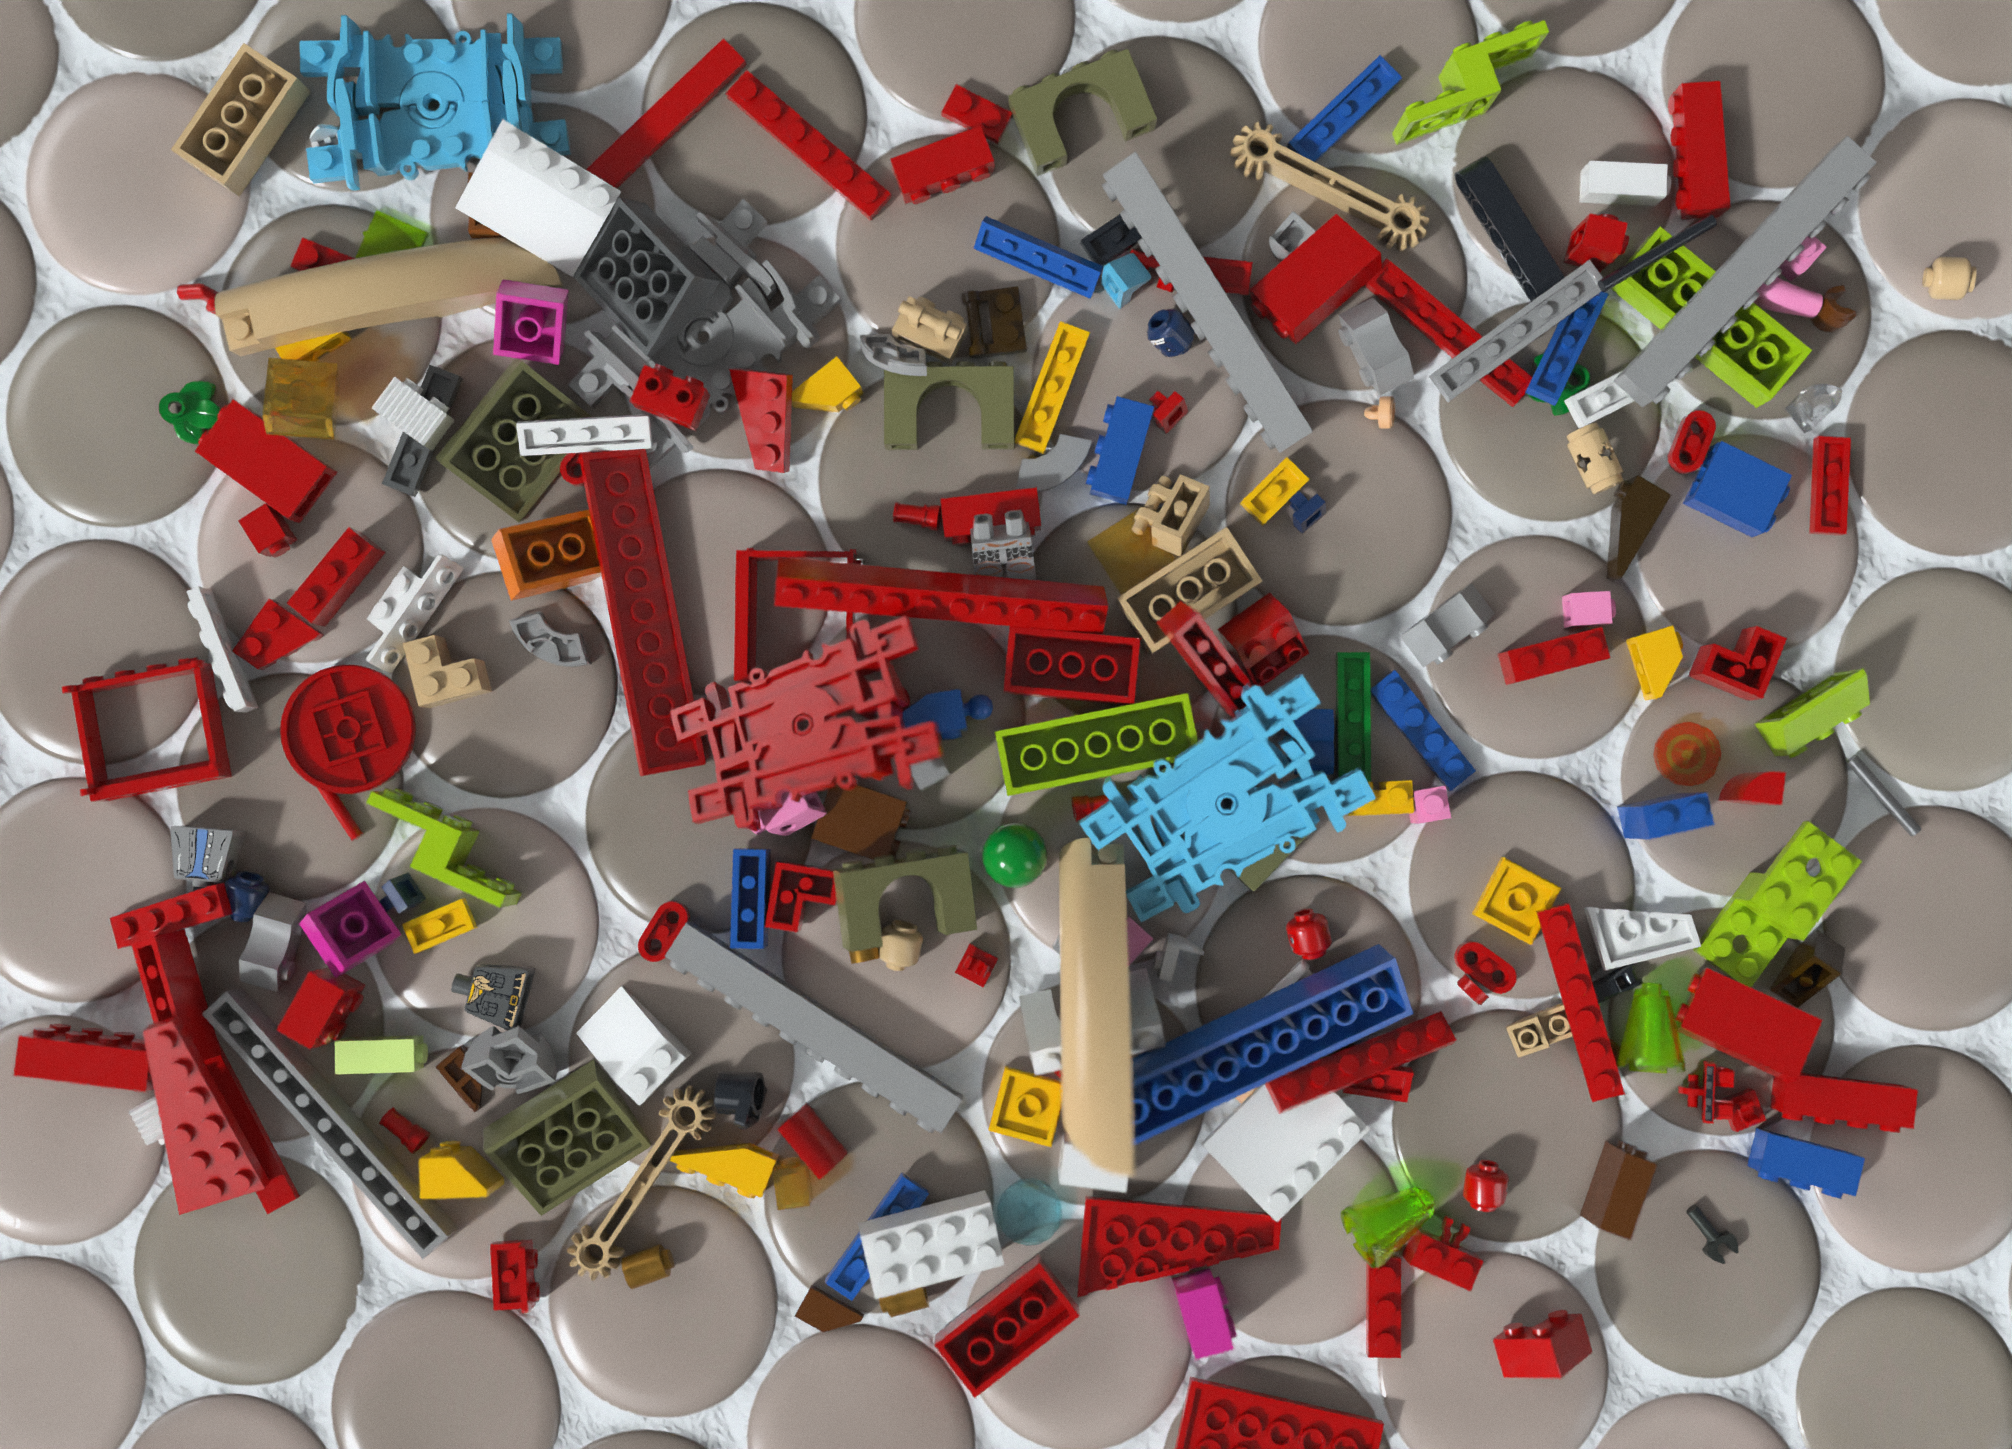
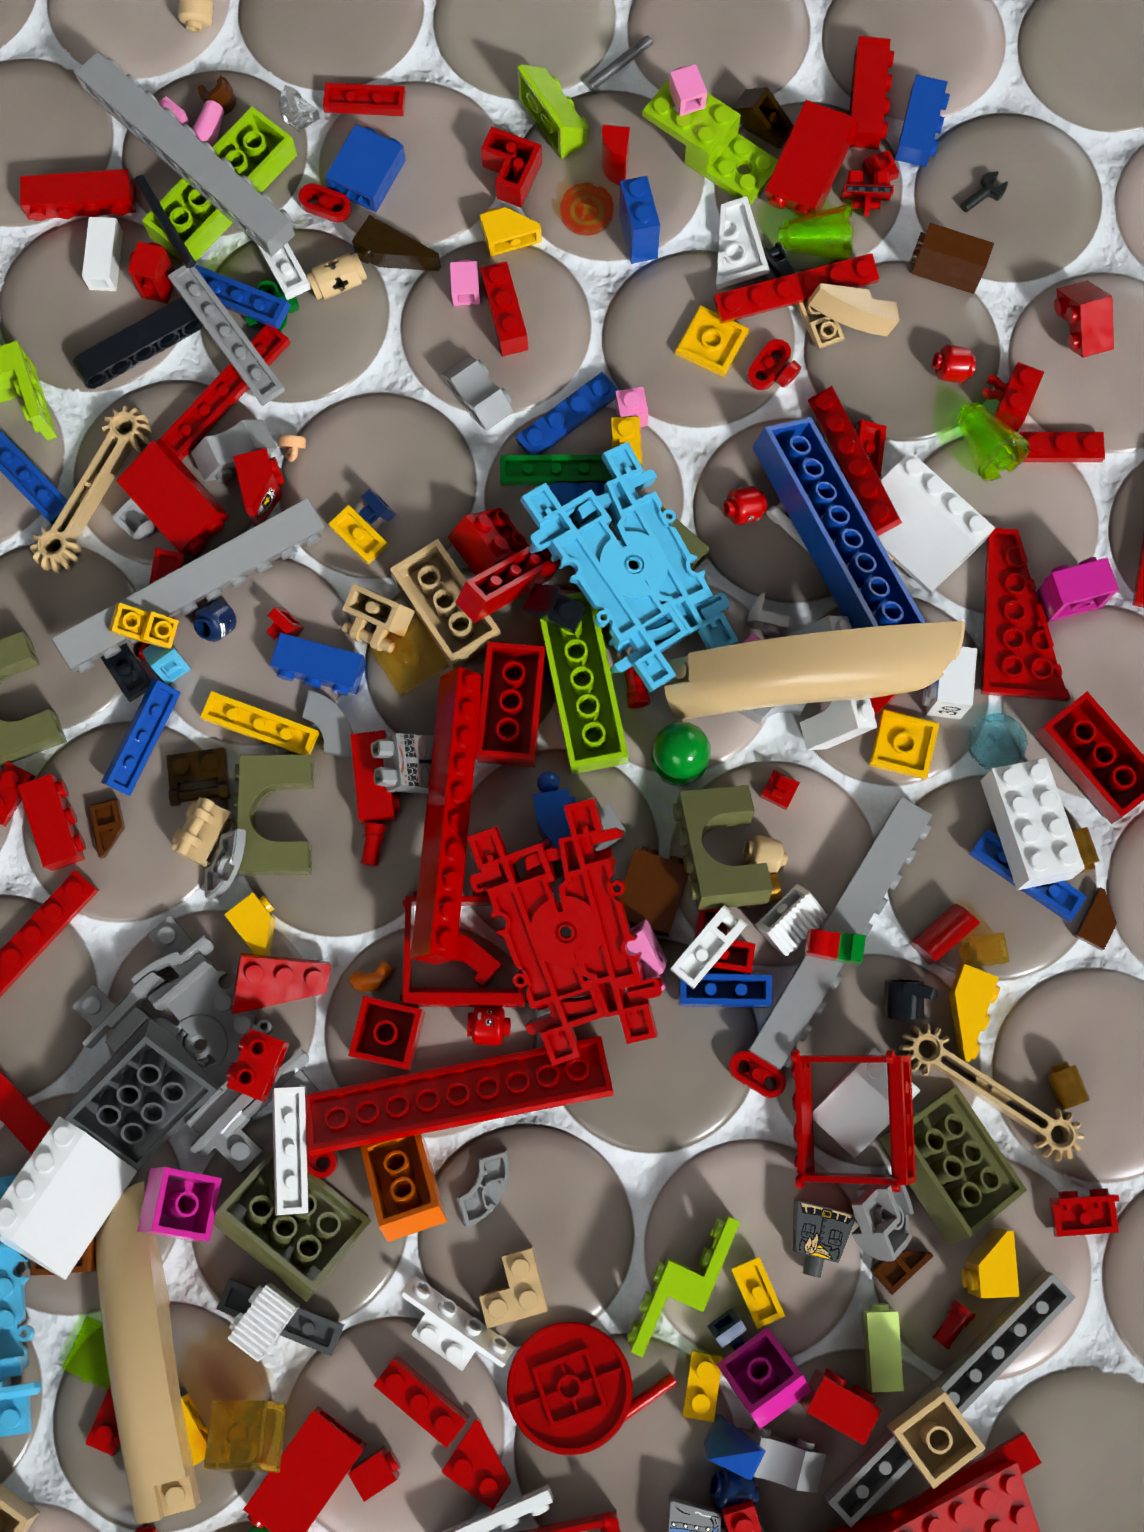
camera: 90 degrees left, 10 degrees down
none -> reddish brown tile [88,798,125,859]
none -> yellow slope [108,603,179,649]
none -> red slope [233,448,285,526]
none -> red brick [348,996,425,1071]
none -> orange arm [349,960,394,992]
none -> red leg [454,935,502,988]
none -> red head [467,1005,511,1046]
none -> black slope [522,584,587,634]
none -> bright pink brick [669,64,707,116]
none -> white plate [670,905,748,989]
none -> yellow plate [682,1350,723,1422]
none -> blue slope [704,1414,766,1480]
none -> white brick [755,884,827,956]
none -> red window [791,1050,916,1192]
none -> leg [805,929,866,966]
none -> tan slope [808,283,900,337]
none -> tan brick [887,1386,986,1489]

